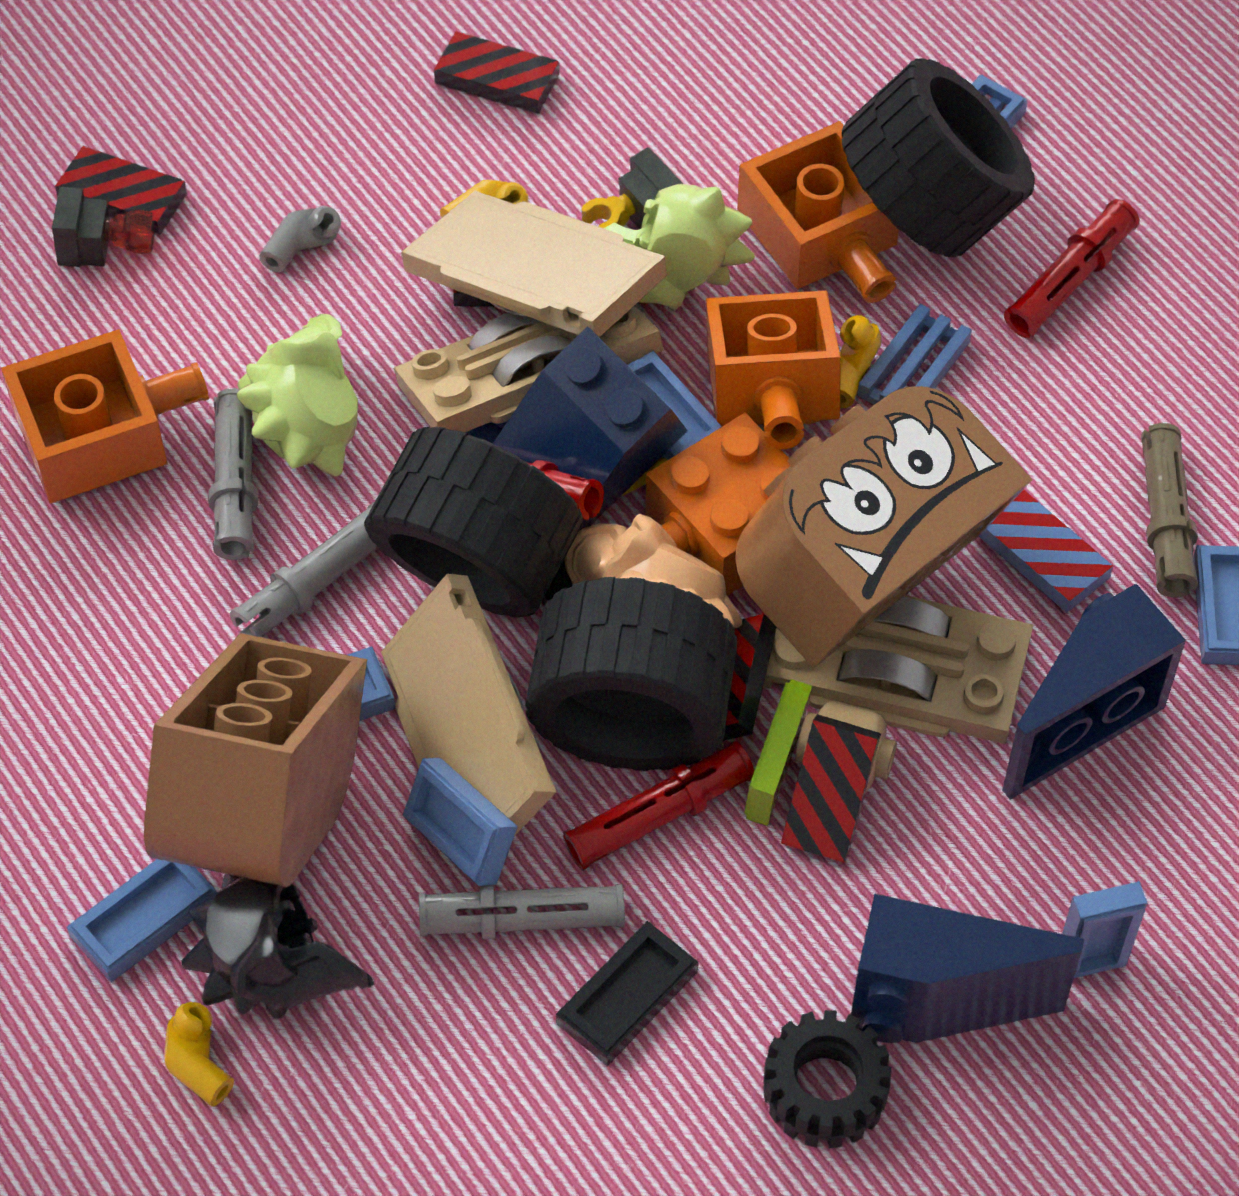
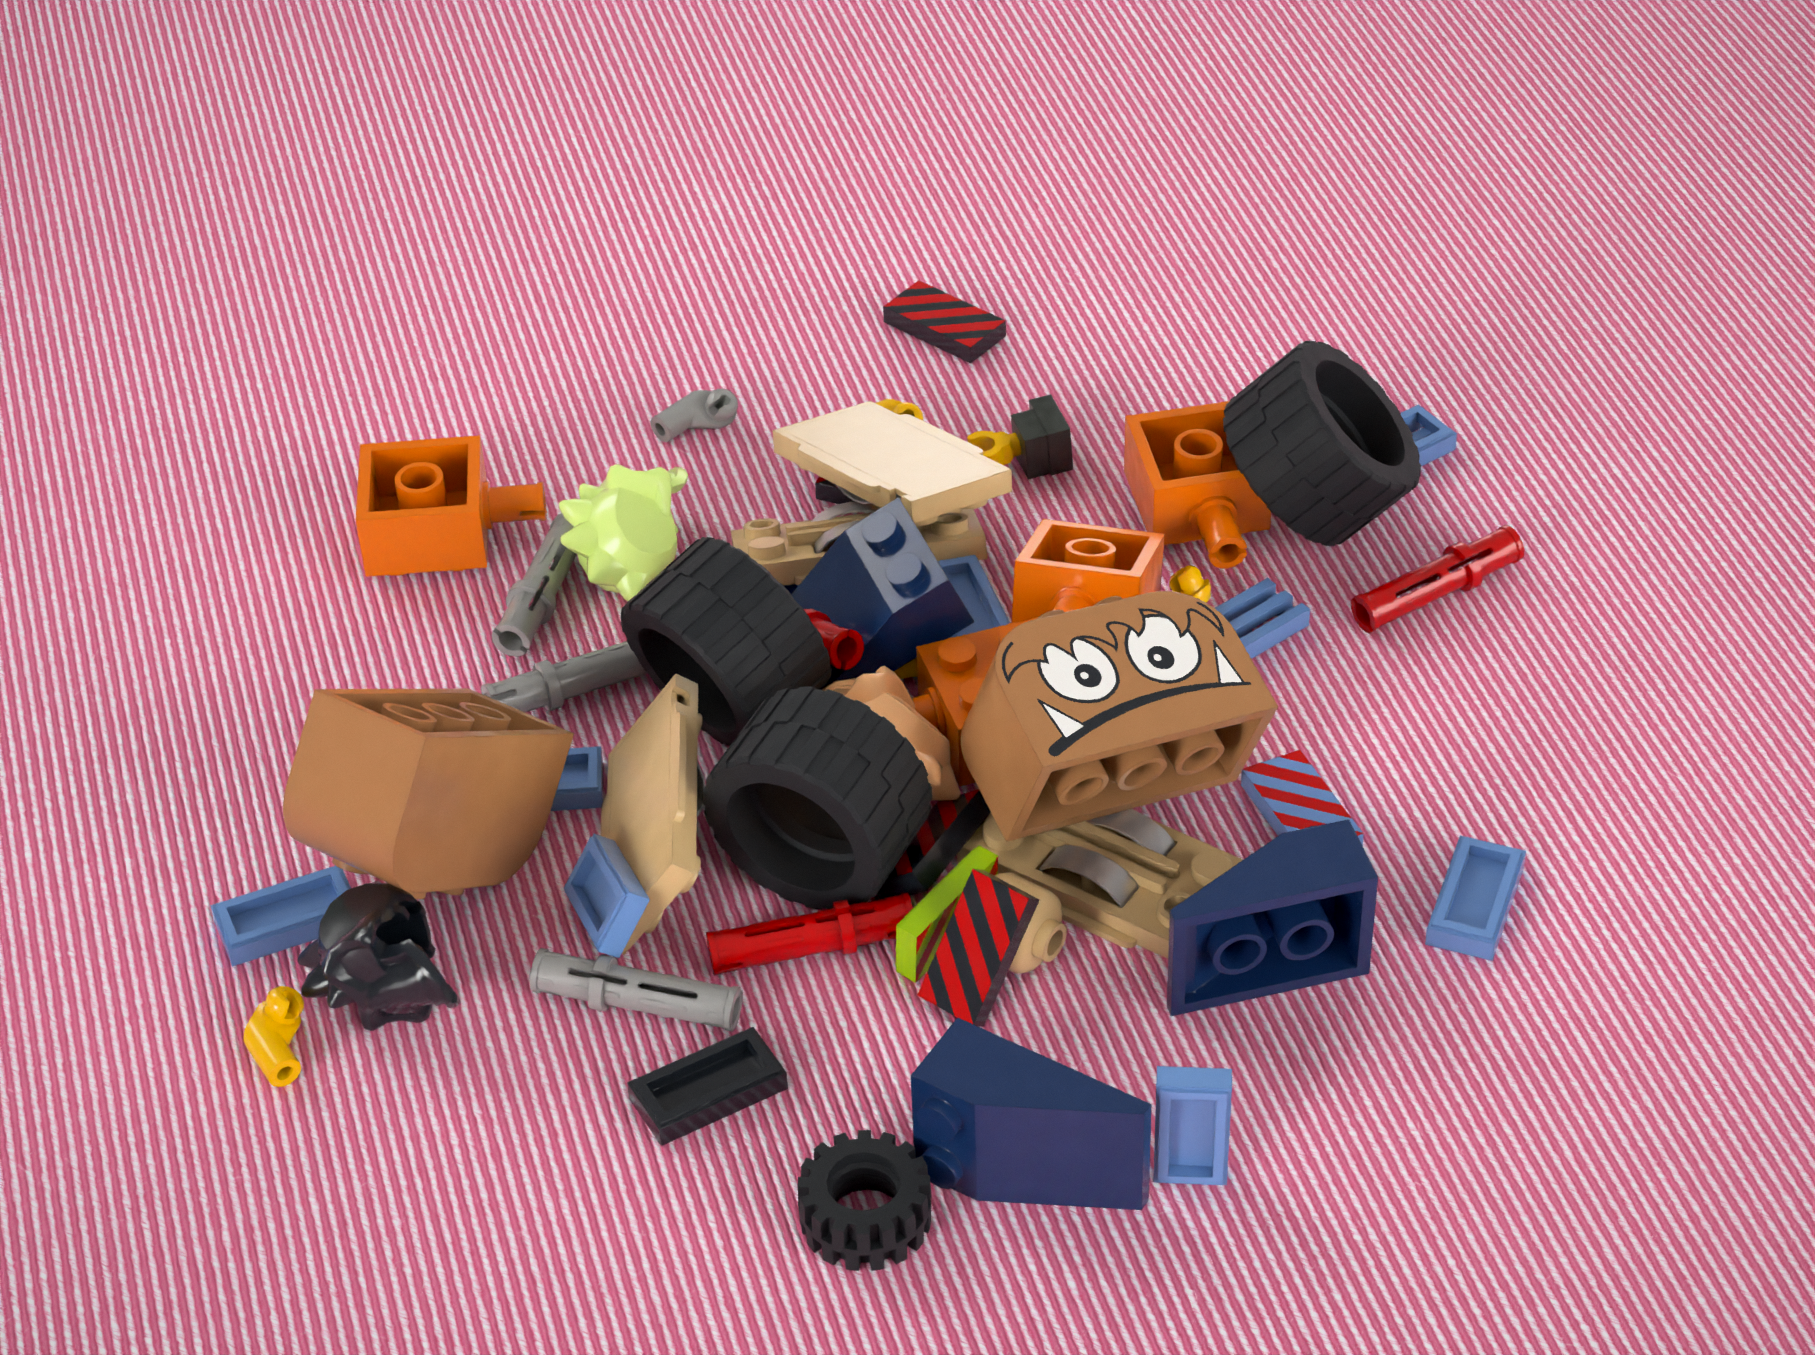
camera: 20 degrees right, 15 degrees down
pearl dark grey piece [52,187,155,267] -> none
tile [55,146,187,235] -> none
yellowish green head [604,184,755,311] -> none
dark tan pin [1141,423,1198,597] -> none

